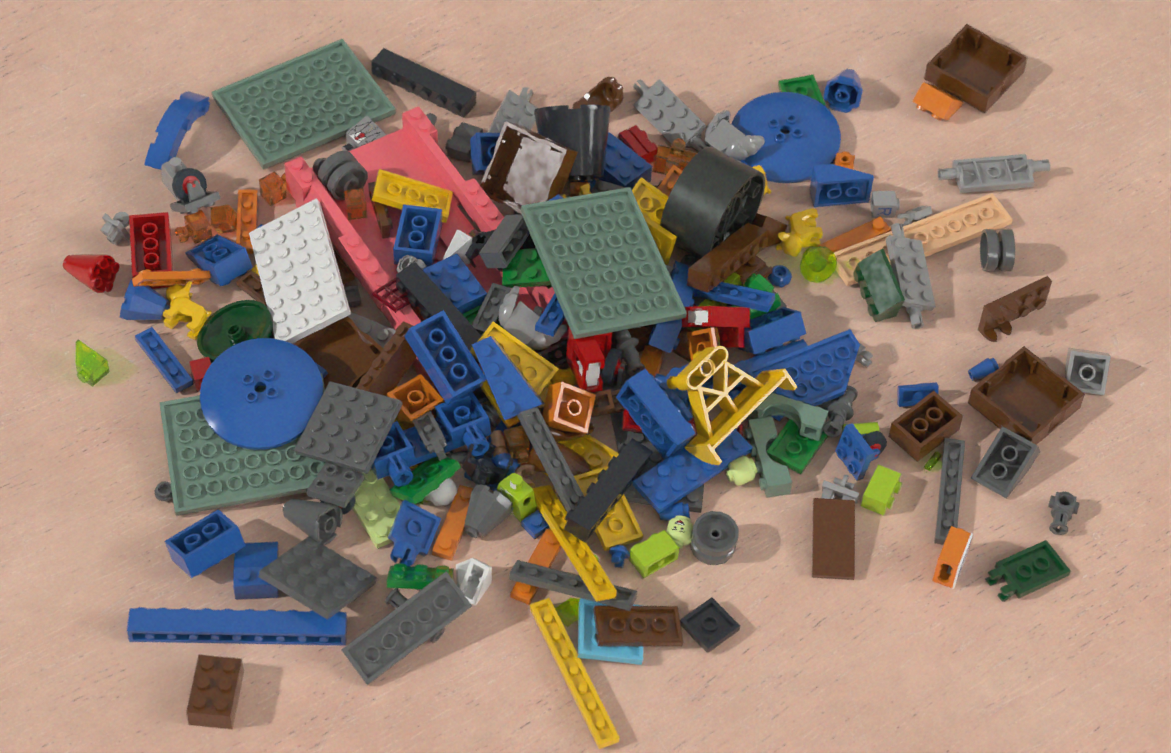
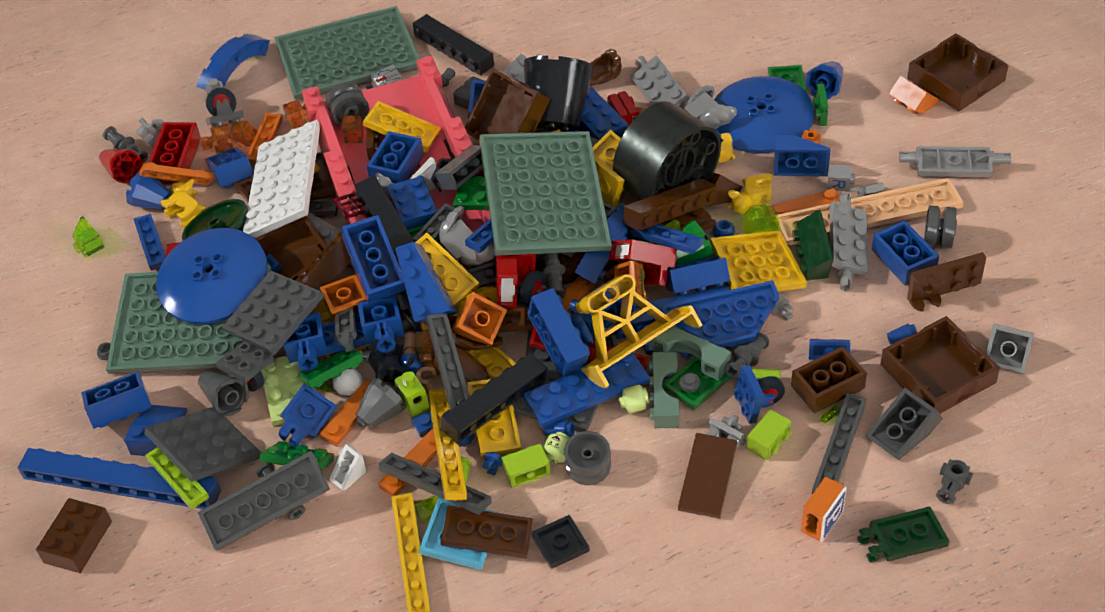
camera: 20 degrees right, 5 degrees down
none -> dark grey piece [103,126,148,163]
none -> lime plate [145,447,209,510]
none -> dark grey plate [680,373,700,393]
none -> yellow plate [710,230,807,291]
none -> green plate [813,84,828,126]
none -> blue brick [872,220,939,286]

